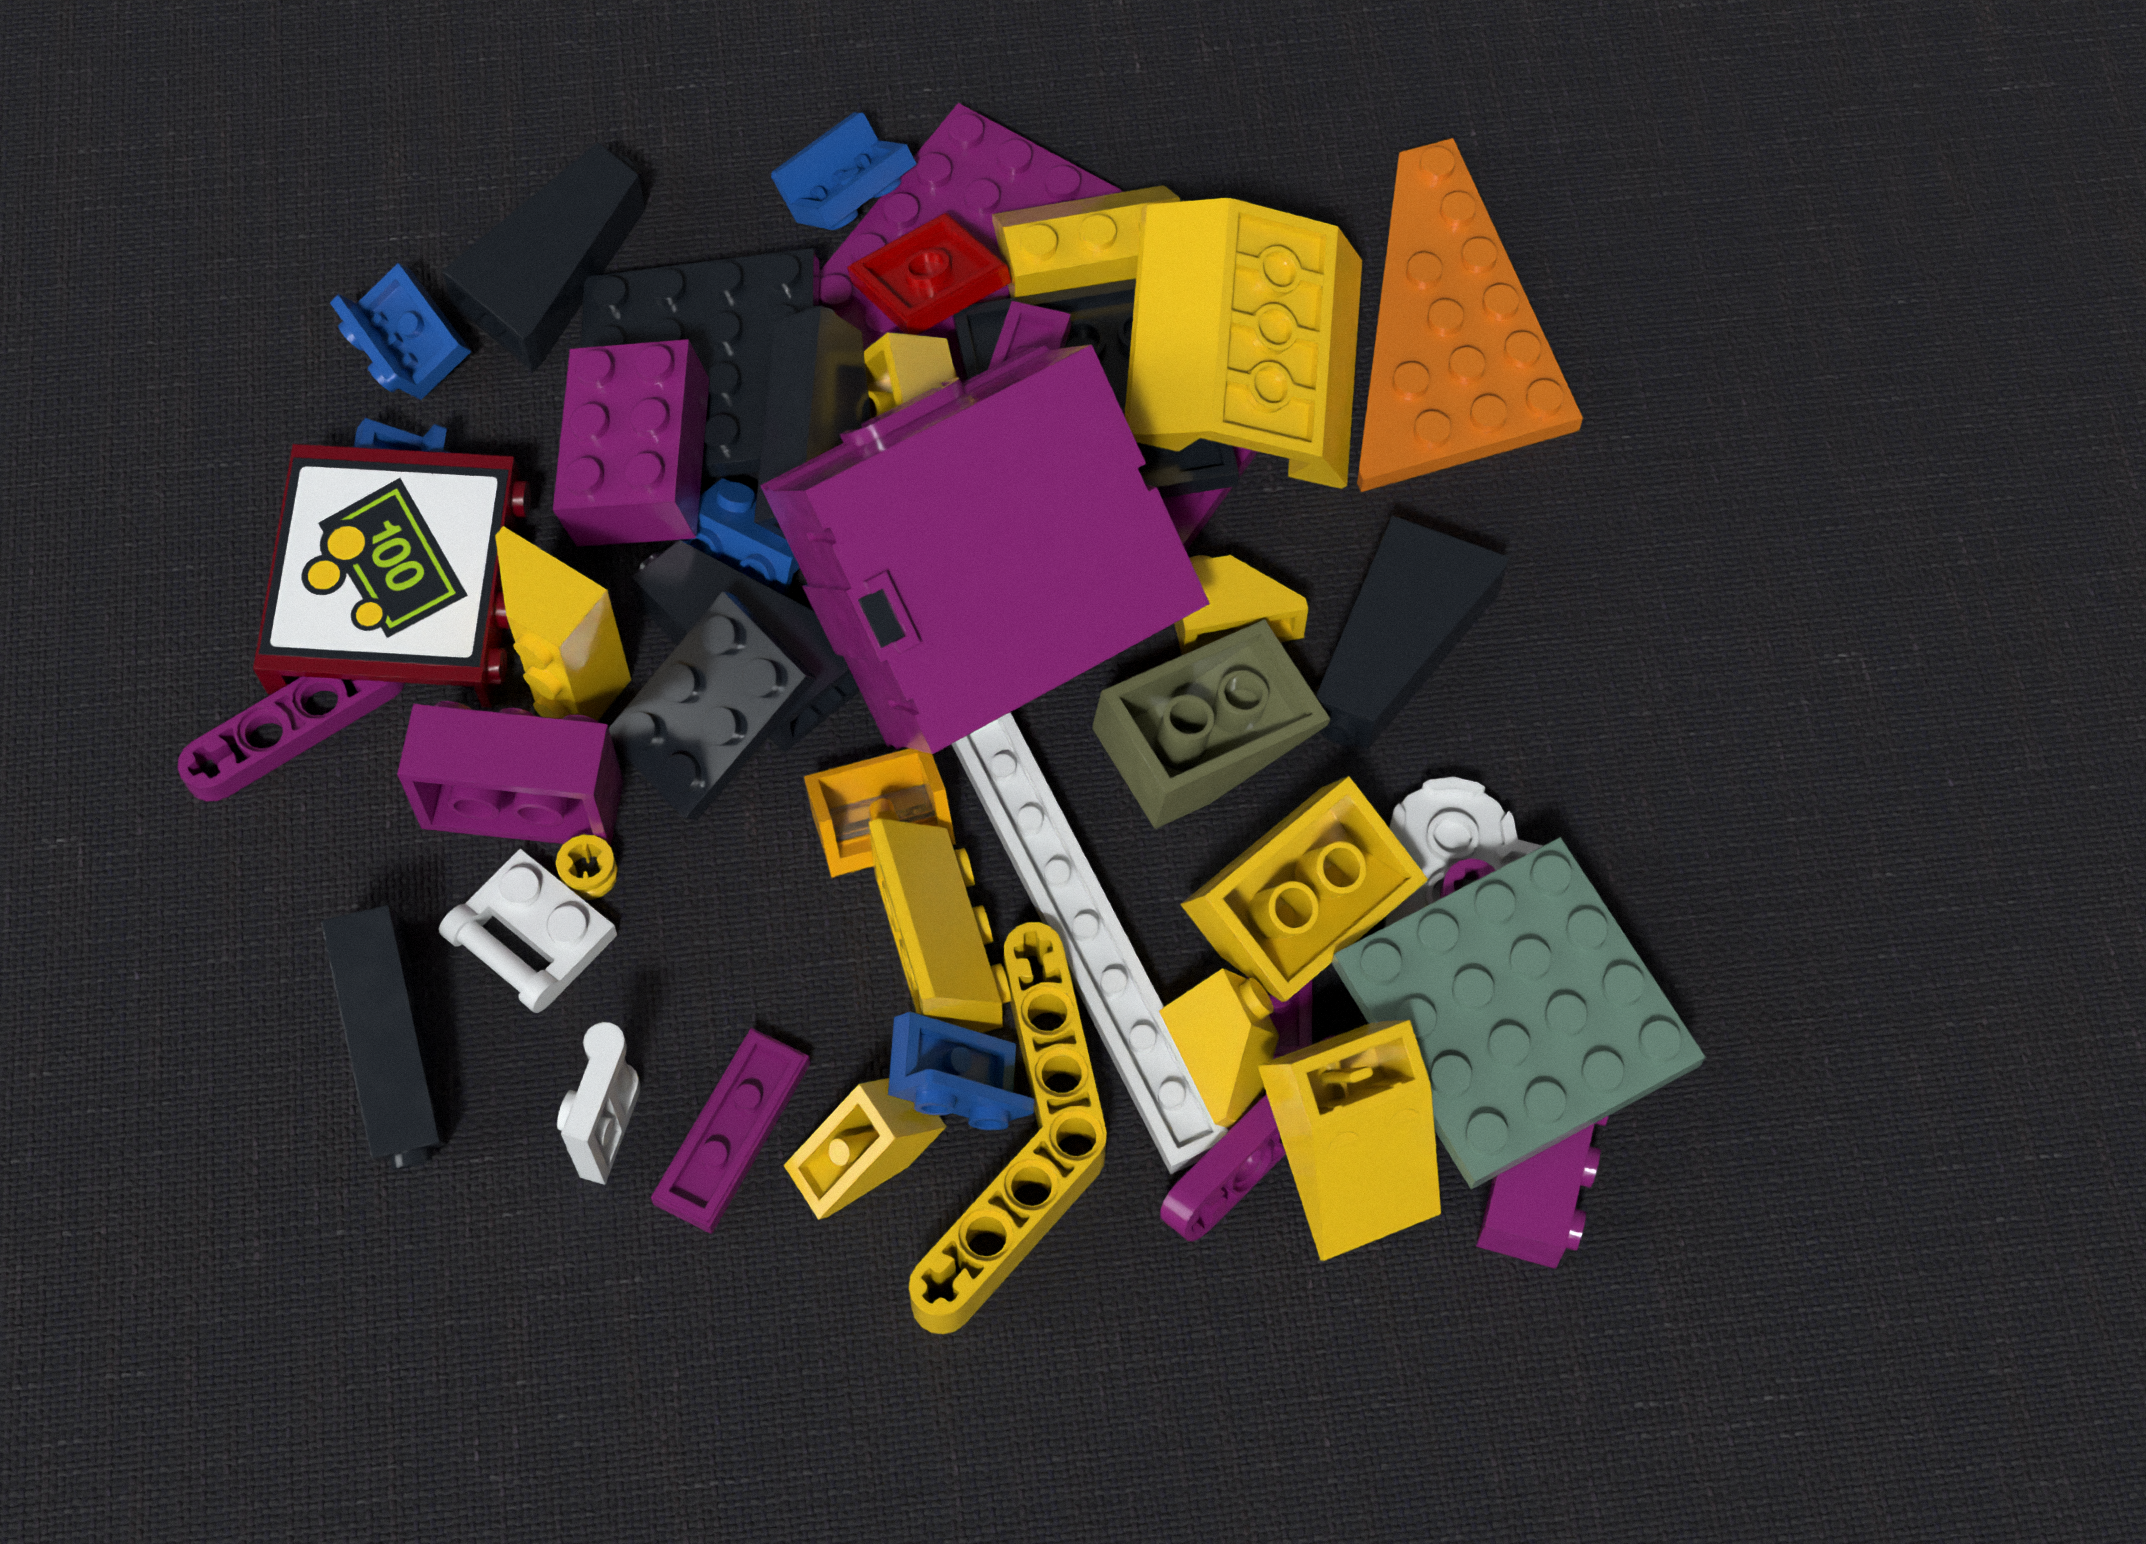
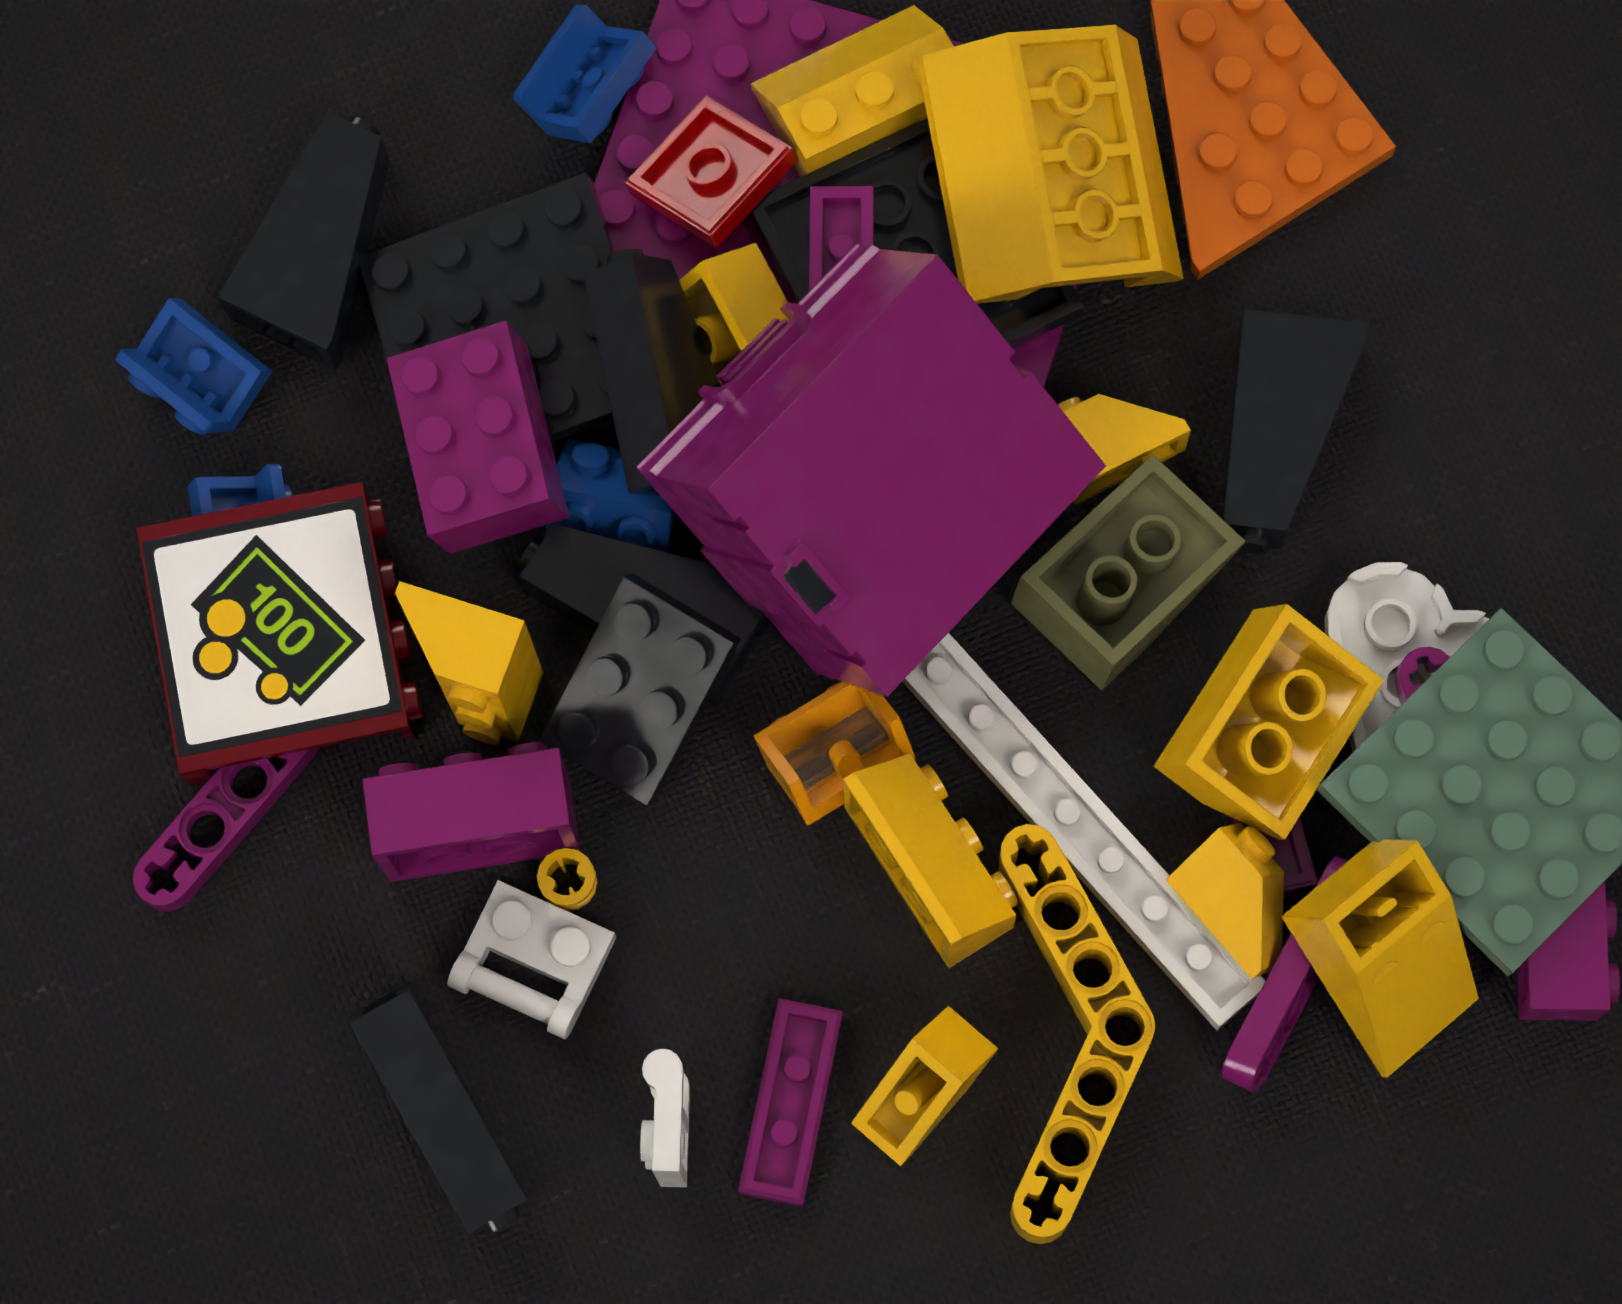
camera: 10 degrees left, 10 degrees up
blue bracket [888,1012,1035,1130] -> none

